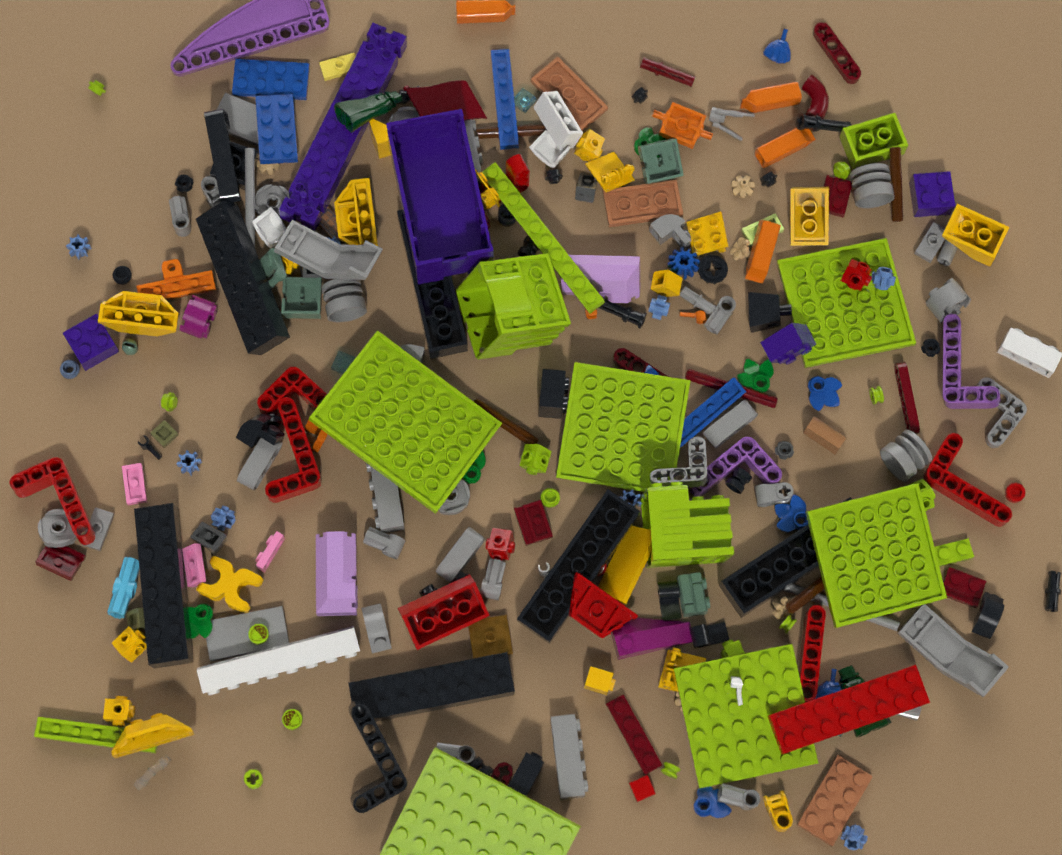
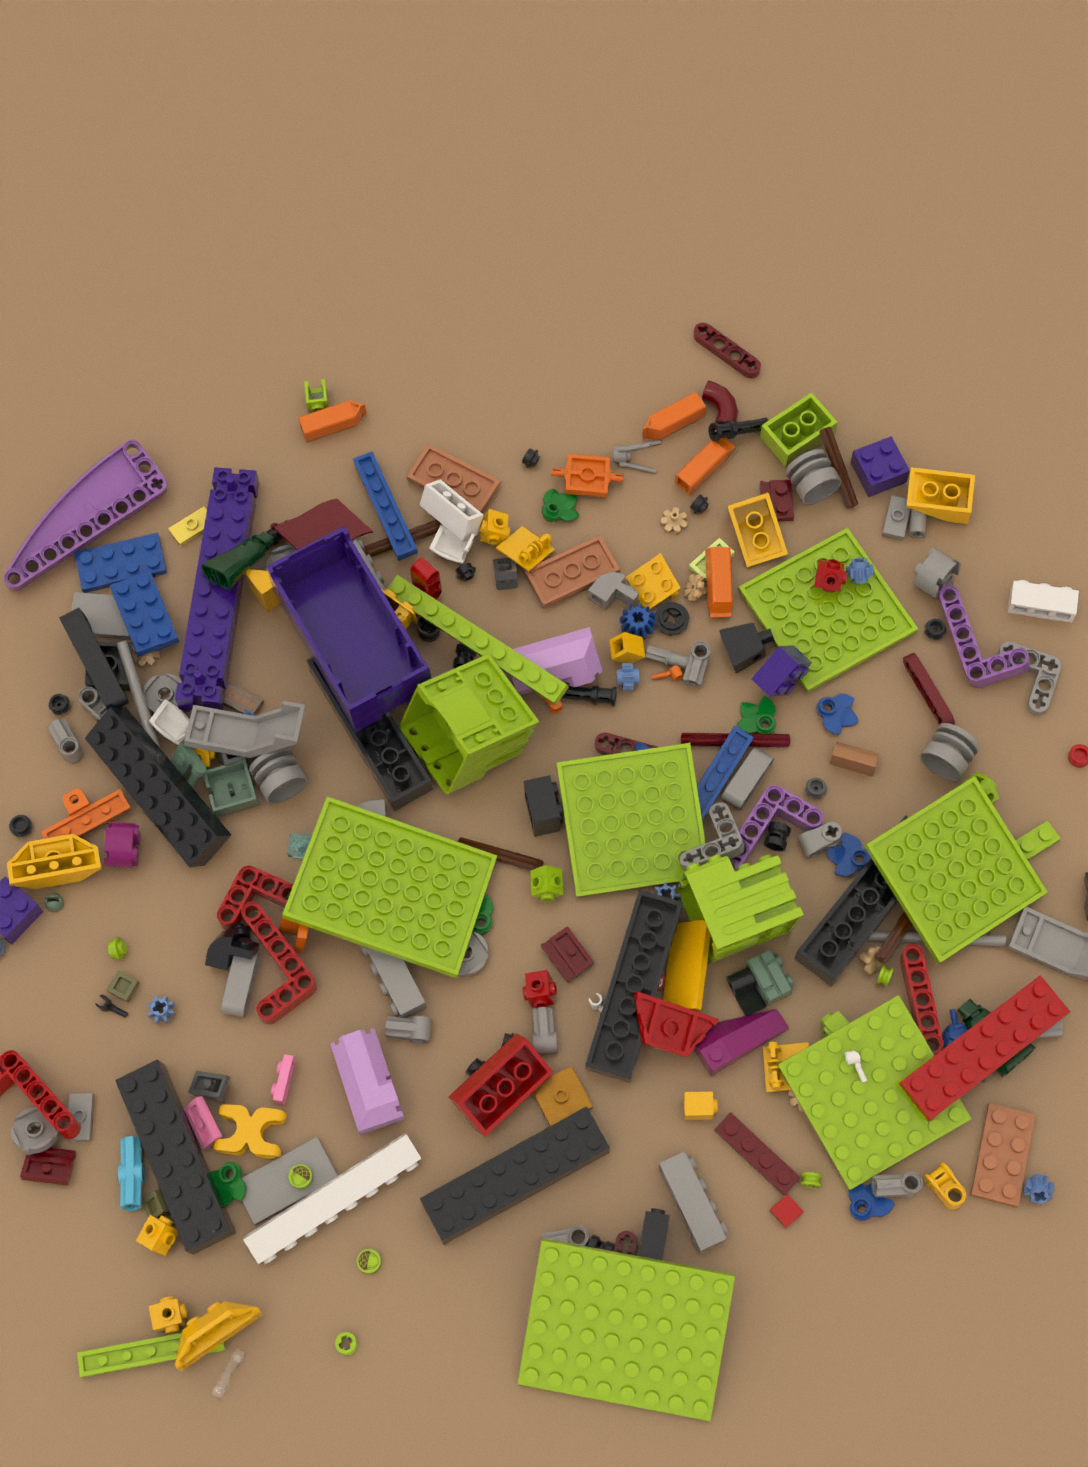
camera: 10 degrees left, 5 degrees down
bright pink plate [122,463,147,505] -> none
medium blue gear [211,505,236,531] -> none
yellow wedge [334,178,378,246] -> none
black beam [348,700,407,813] -> none
light grey brick [361,603,392,653] -> none
light grey beam [436,527,485,583] -> none
clear light blue plate [514,88,537,113] -> none
lime plate [540,488,560,508] -> none
sand green piece [638,138,684,184] -> none
dark red pin [640,57,696,87] -> none
black panel [689,622,729,648] -> none
blue piece [763,29,791,64] -> none
lime plate [833,162,851,179] -> none
lime bush [869,386,884,405] -> none
red beam [923,433,1012,527] -> none
dark red plate [943,567,986,608] -> none

